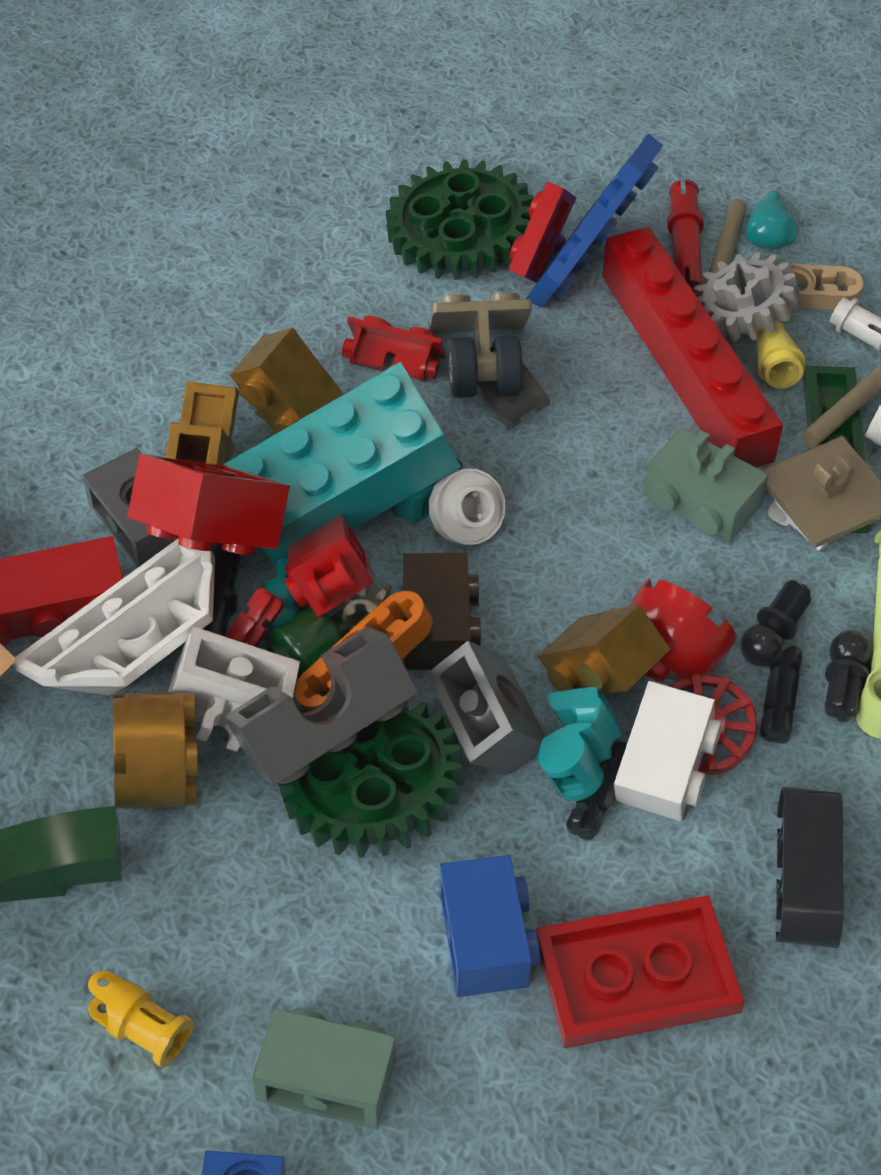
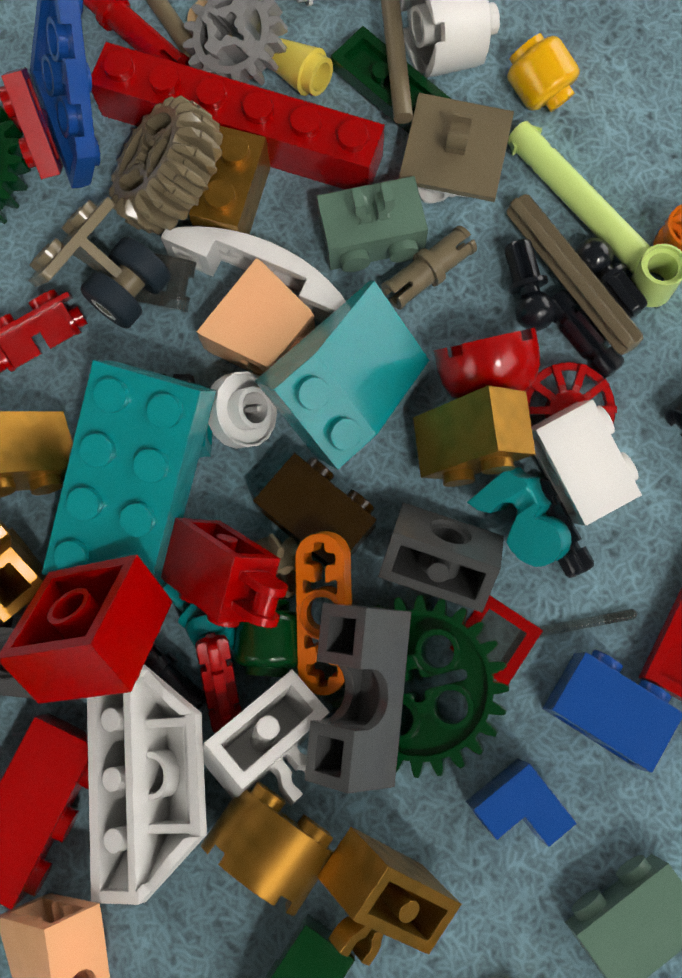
camera: 45 degrees left, 25 degrees up
none -> dark tan gear [109,96,223,235]
none -> white slope [161,226,346,323]
none -> pearl gold brick [189,126,271,234]
none -> light nougat torso [196,258,315,376]
none -> teal slope [255,280,430,470]
none -> pearl gold brick [317,827,462,966]
none -> dark tan pin [381,226,477,310]
none -> piece [449,595,637,685]
none -> blue piece [466,758,577,847]
none -> dark tan axle [506,194,643,355]

